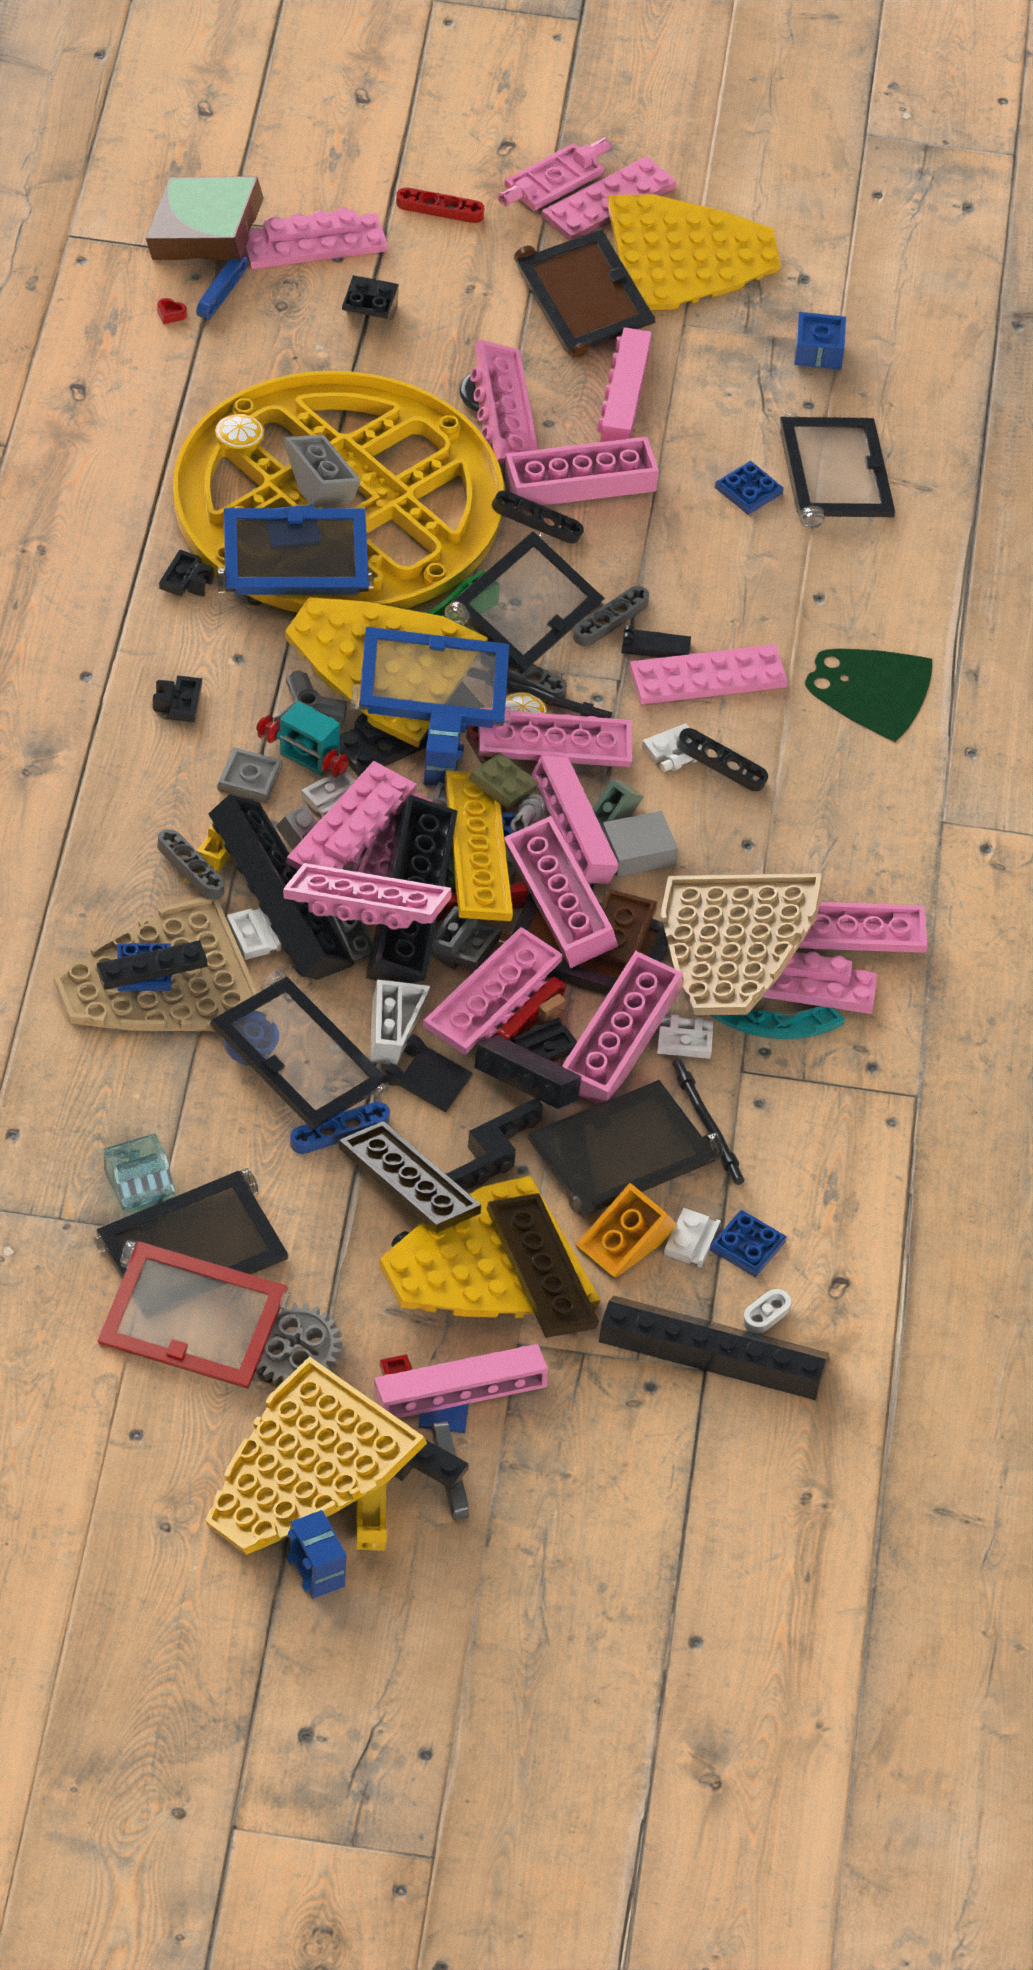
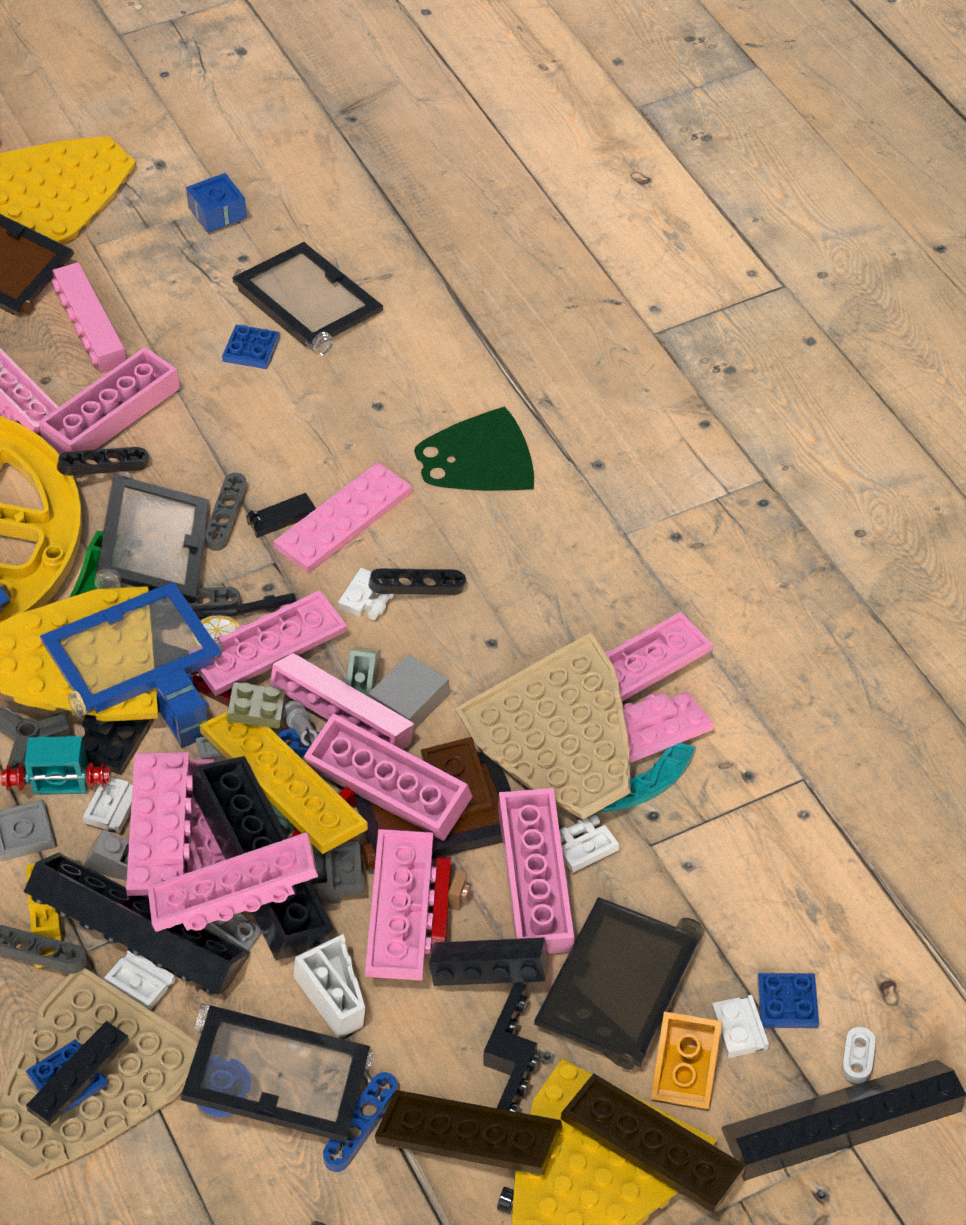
camera: 30 degrees left, 0 degrees up
black flag [384,1034,473,1112] -> none
black plate [513,1018,577,1062] -> none
black bar [672,1058,745,1185] -> none

